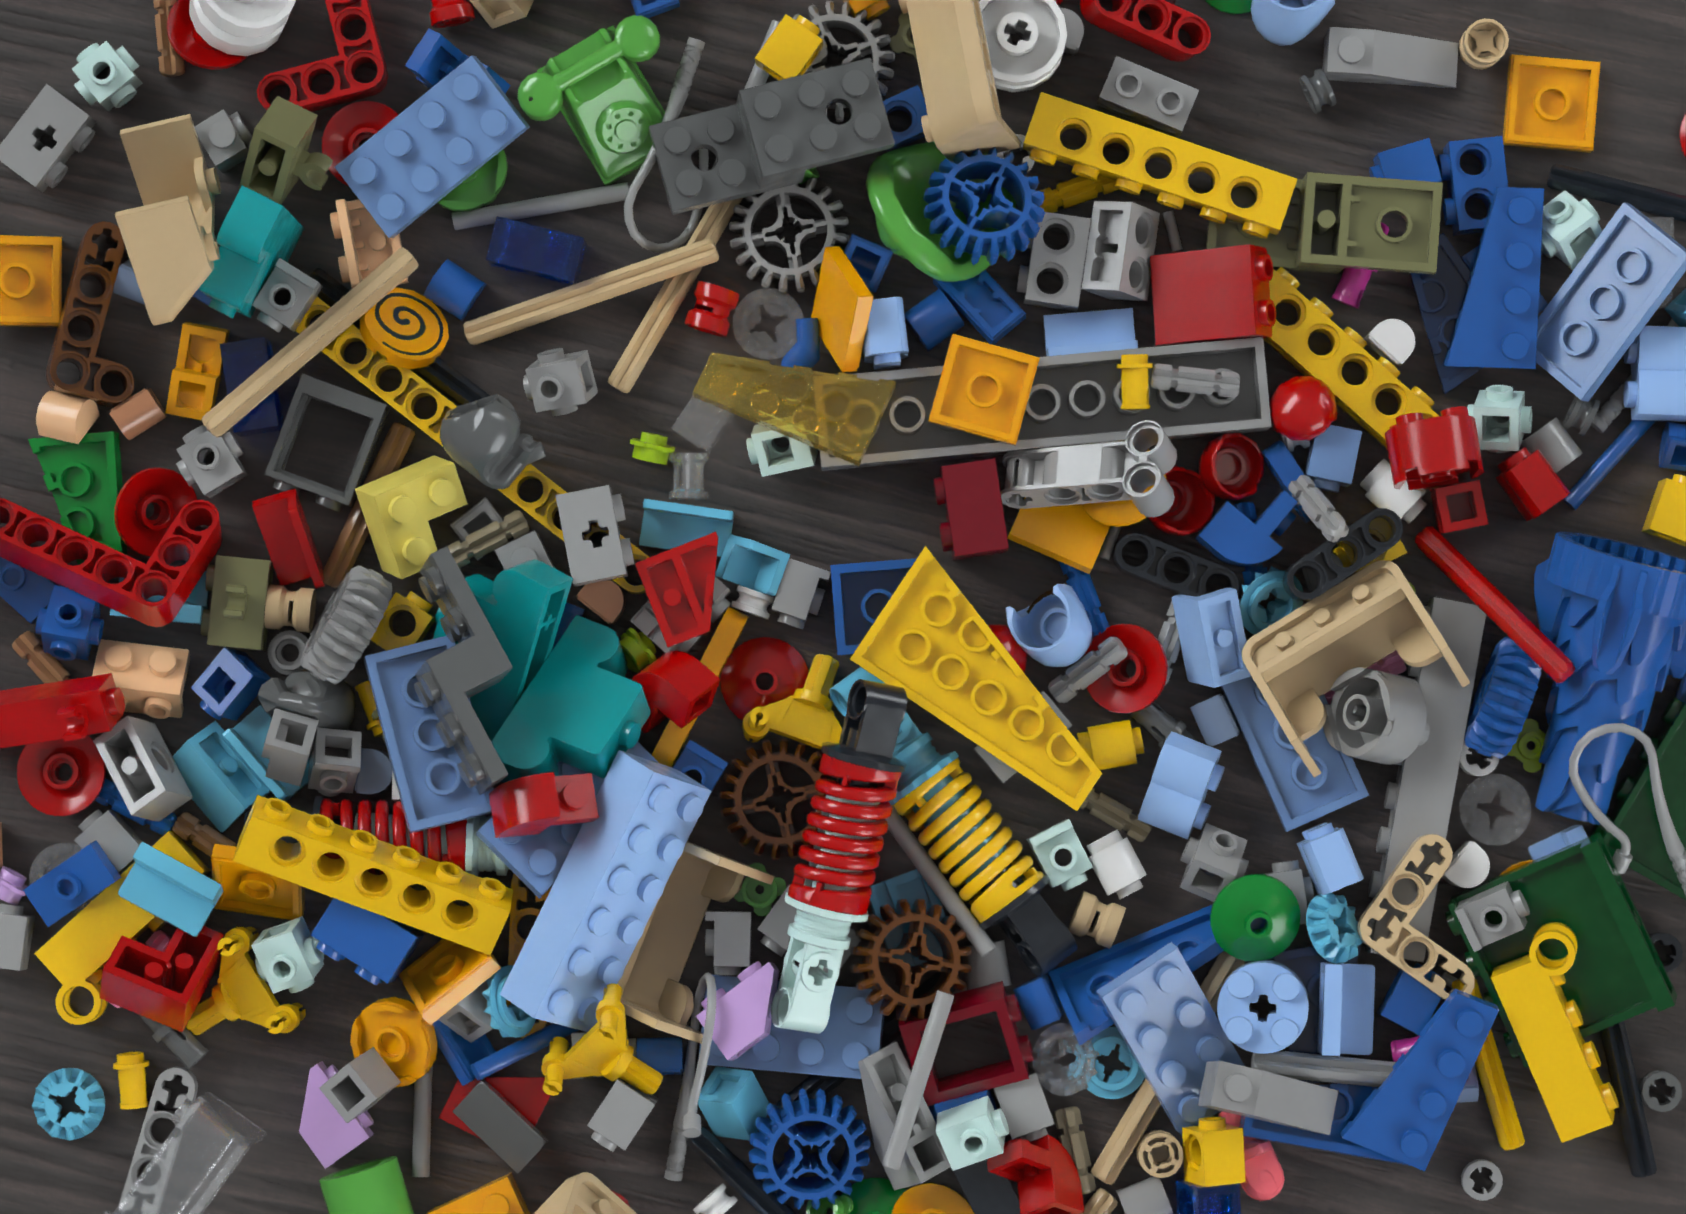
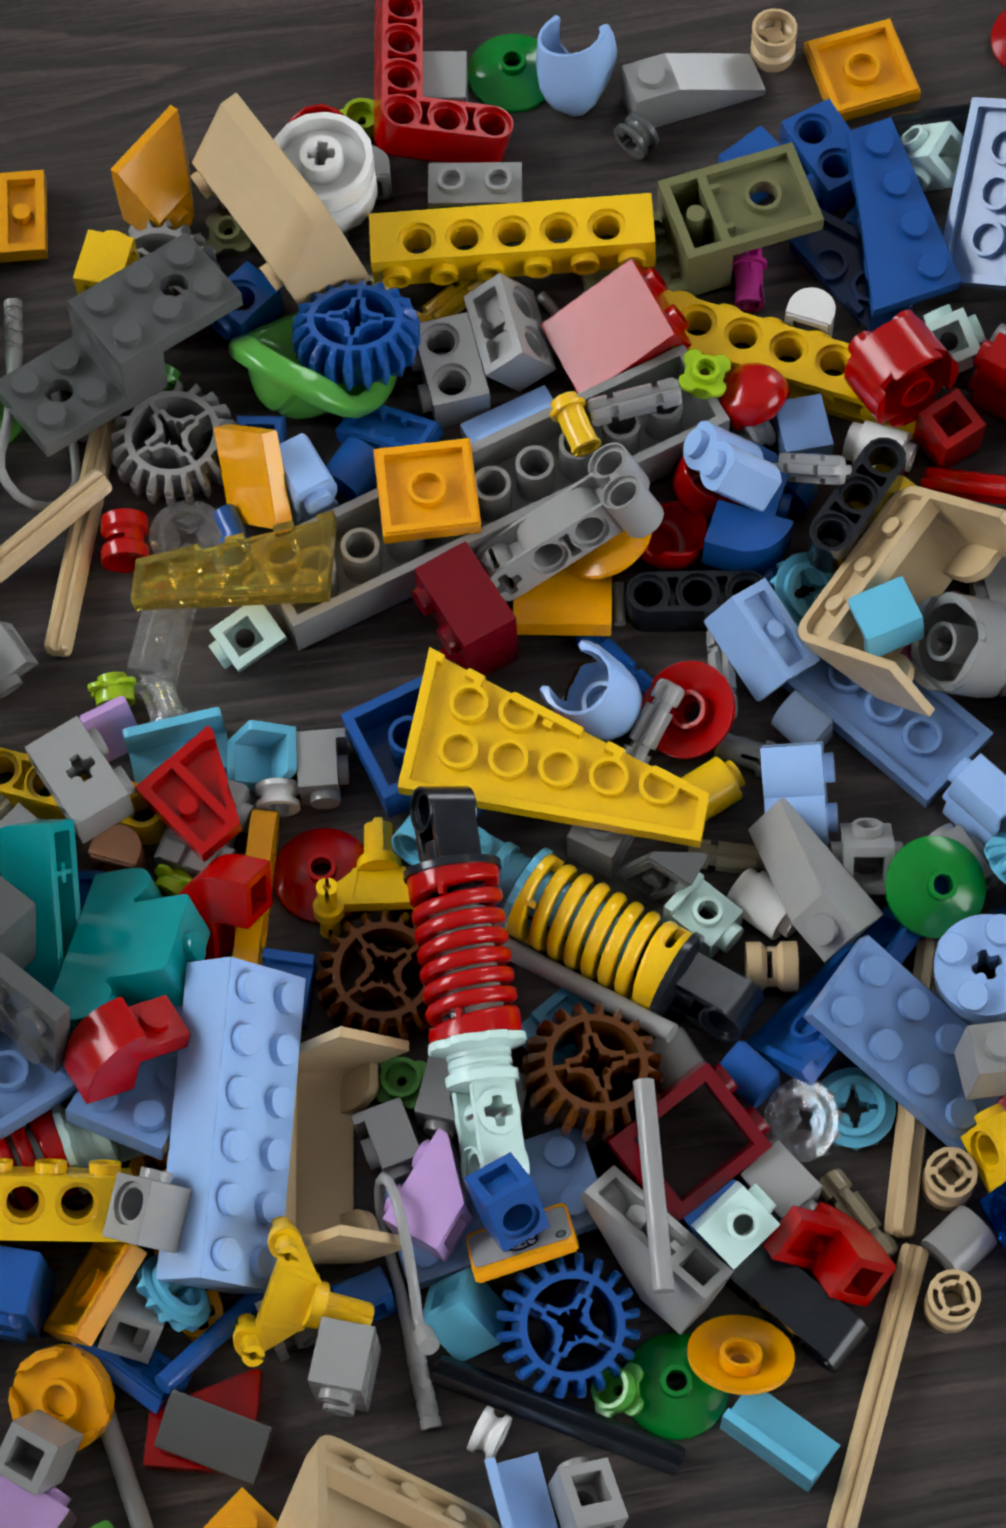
camera: 20 degrees left, 20 degrees down
none -> lavender slope [79,696,137,762]
none -> light grey brick [102,1166,192,1253]
none -> blue brick [464,1152,551,1252]
none -> slope [466,1203,579,1284]
none -> dark grey slope [614,851,707,901]
none -> lime plate [678,349,731,399]
none -> light blue brick [683,421,782,512]
none -> light grey slope [748,797,884,962]
none -> medium azure panel [848,576,924,657]

